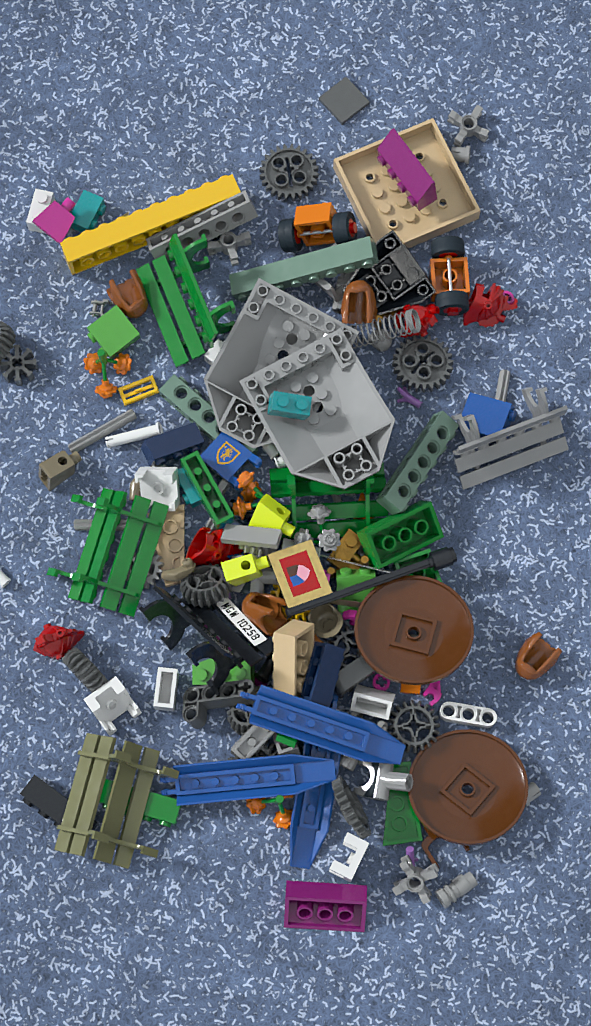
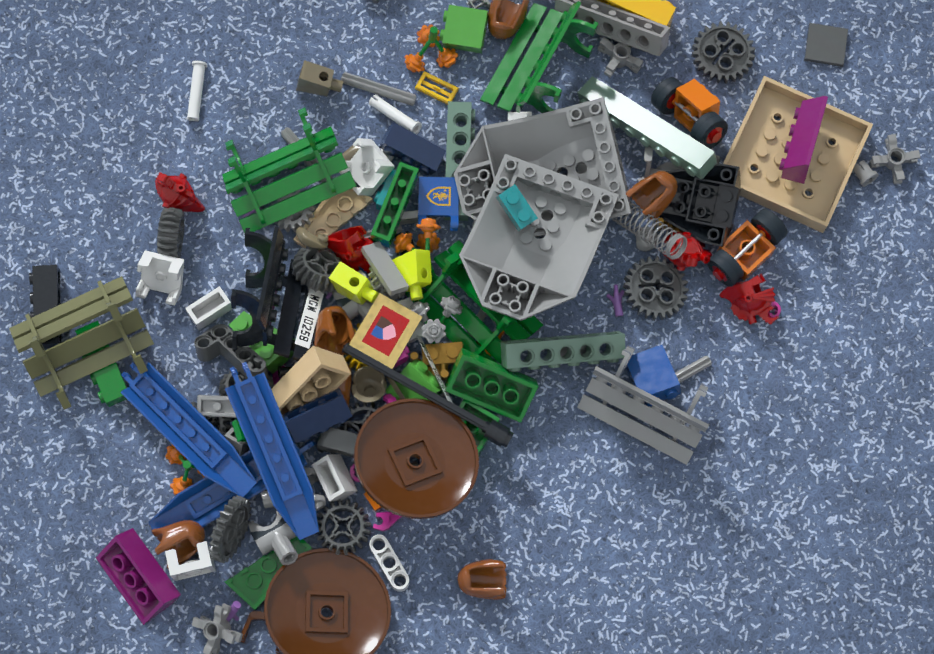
camera: 45 degrees right, 0 degrees up
none -> dark orange hair [152,520,205,570]

